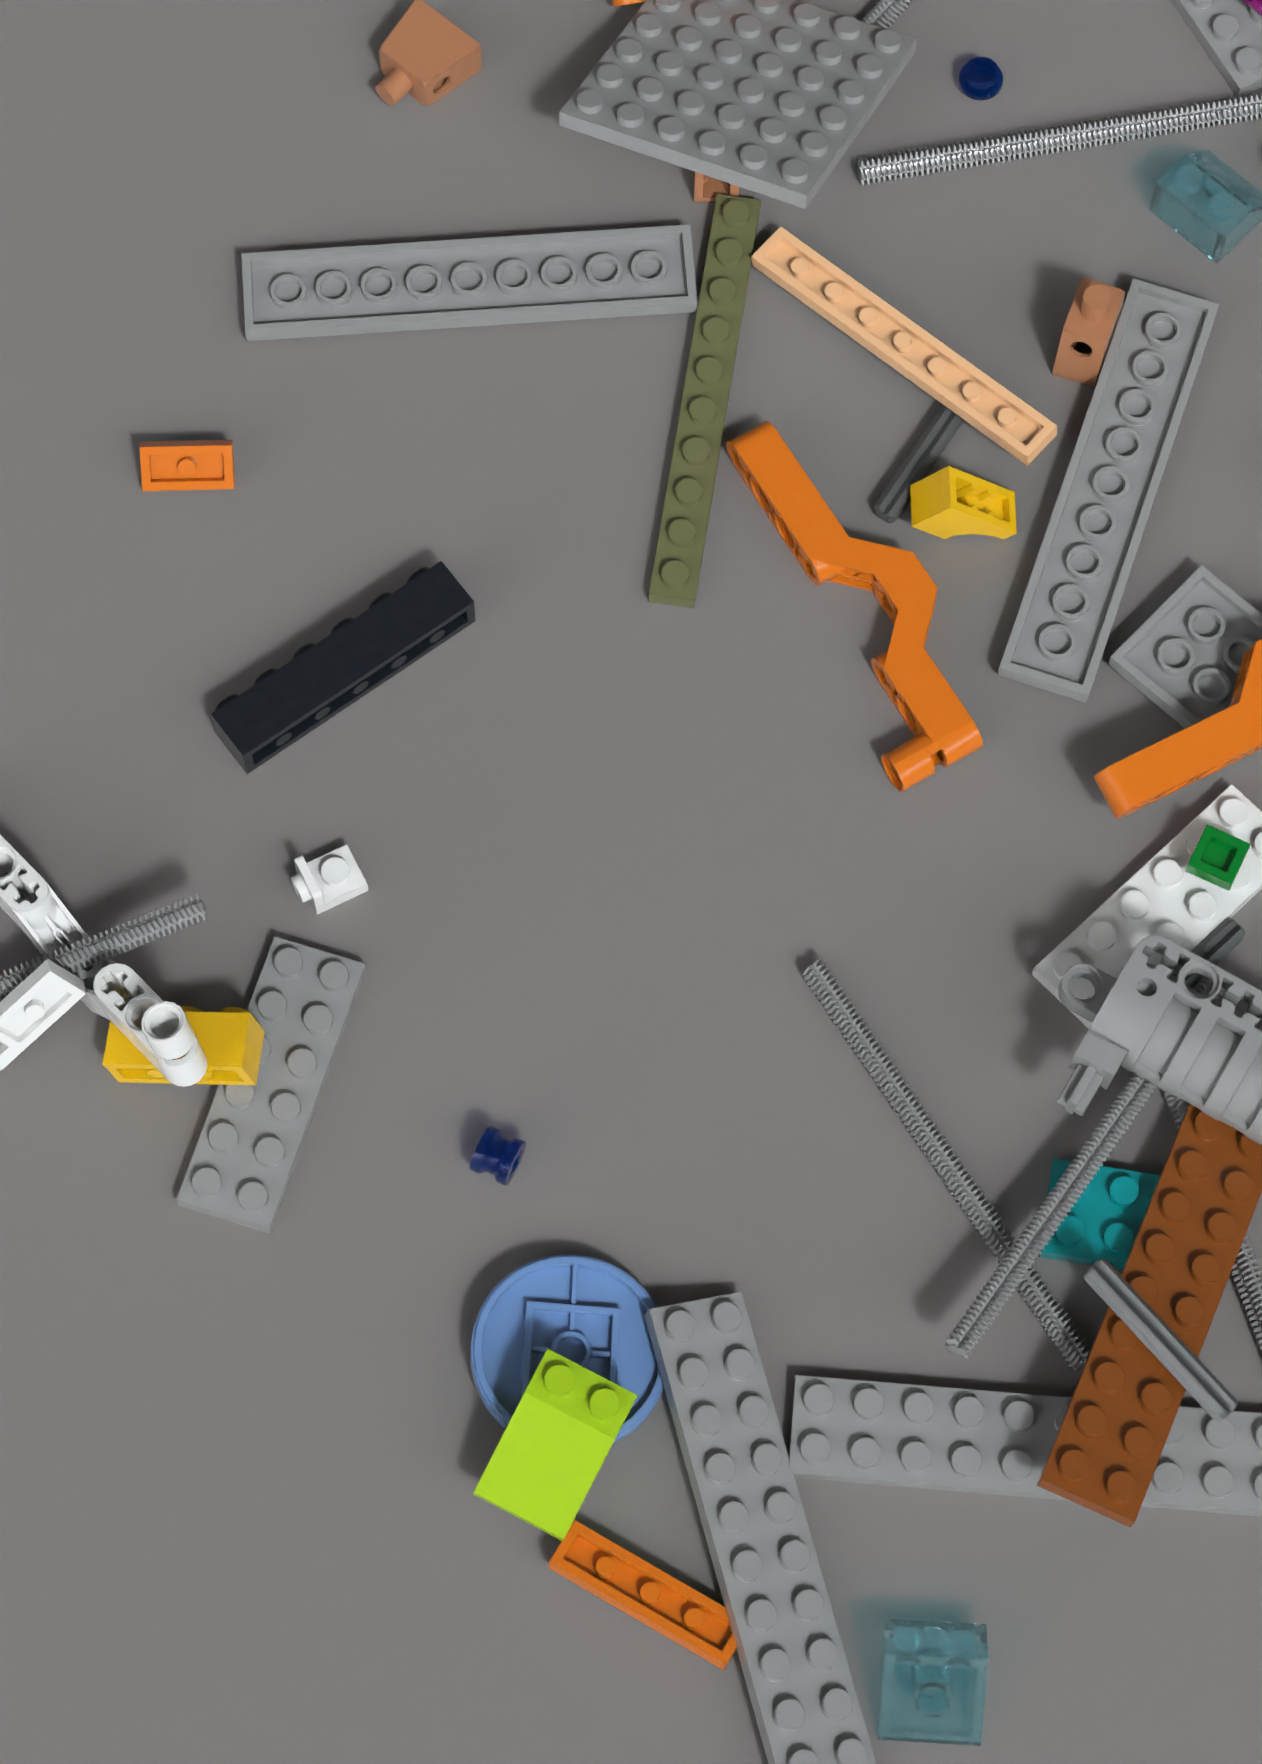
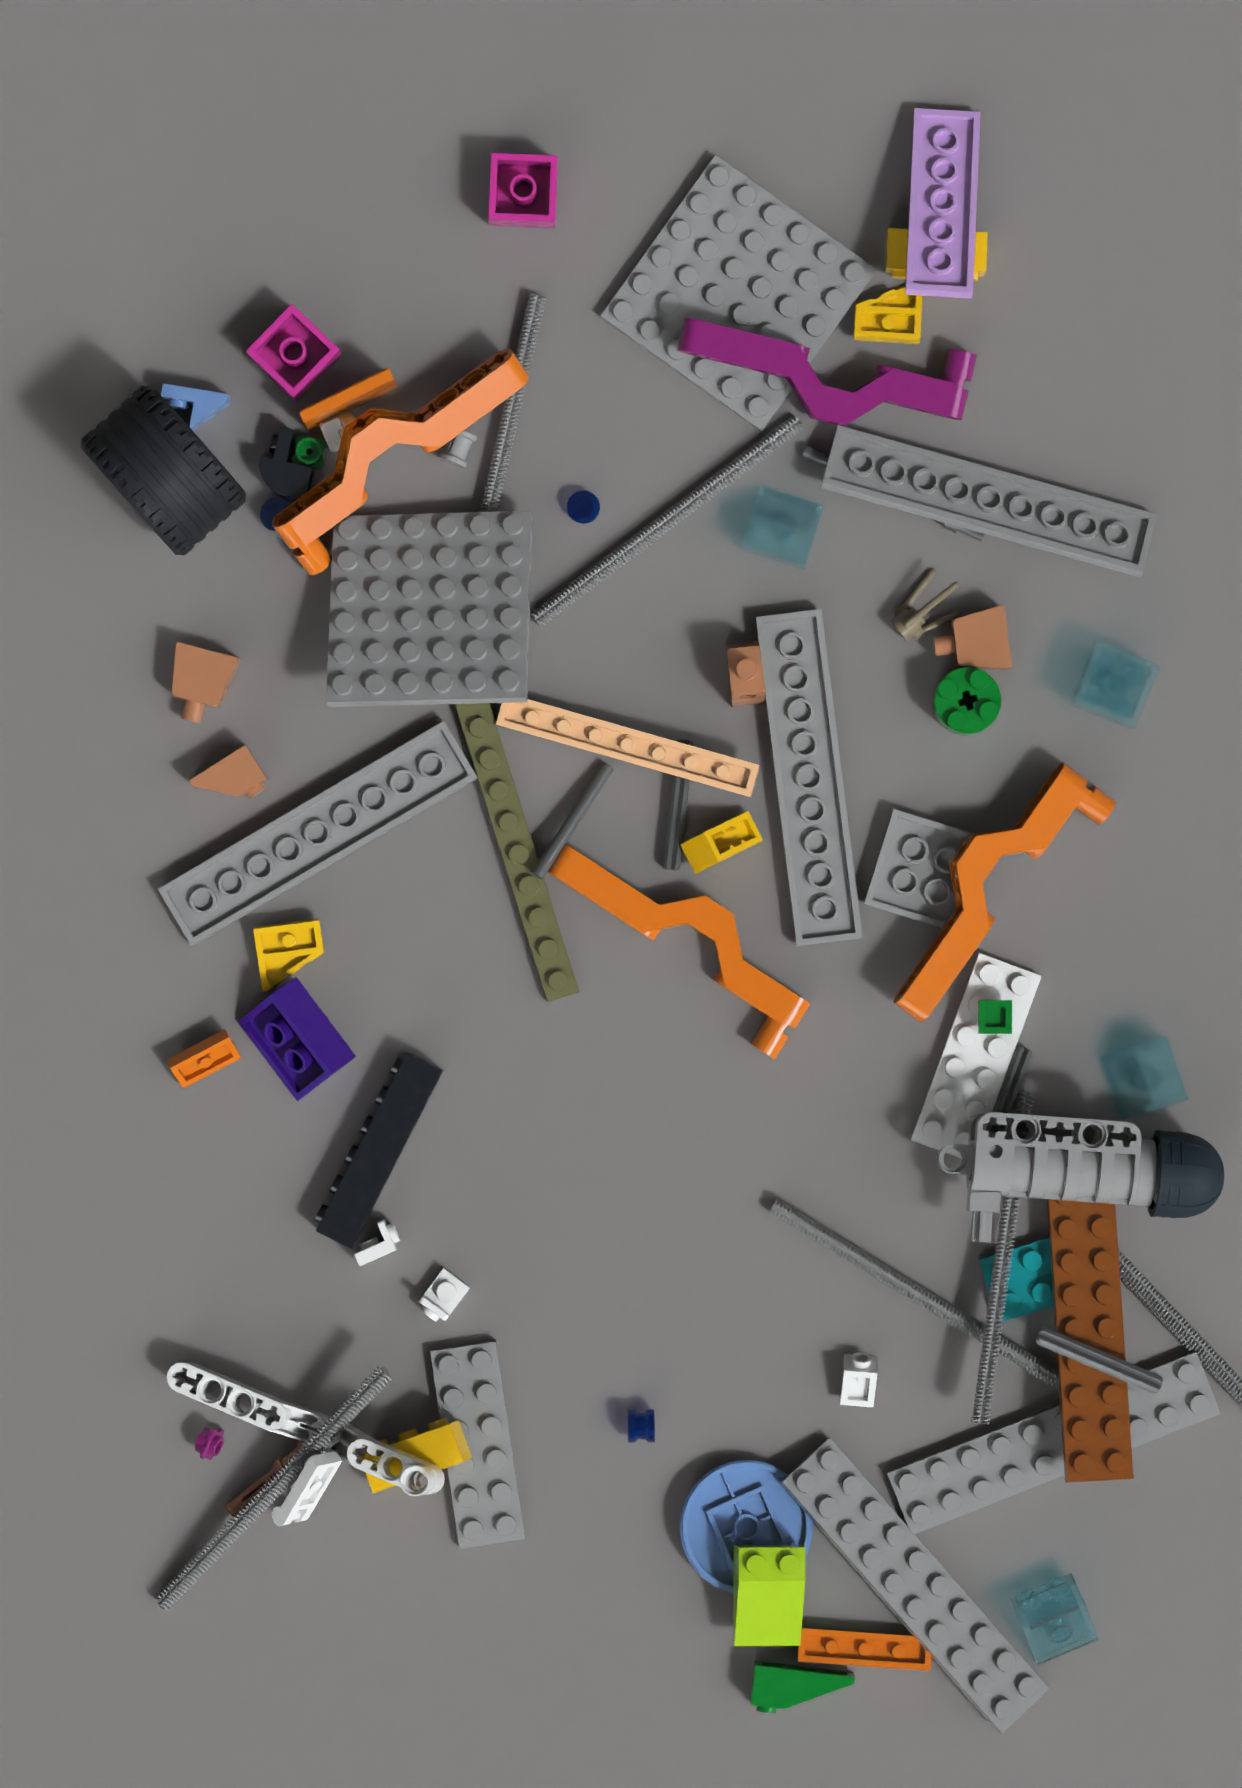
camera: 25 degrees left, 20 degrees up
none -> nougat slope [189,745,269,799]
none -> dark purple slope [238,977,356,1101]
none -> yellow wing [253,918,324,992]
none -> white bracket [354,1219,400,1266]
none -> dark grey bar [532,762,614,879]
none -> green slope [750,1661,855,1713]
none -> white bracket [840,1352,878,1407]

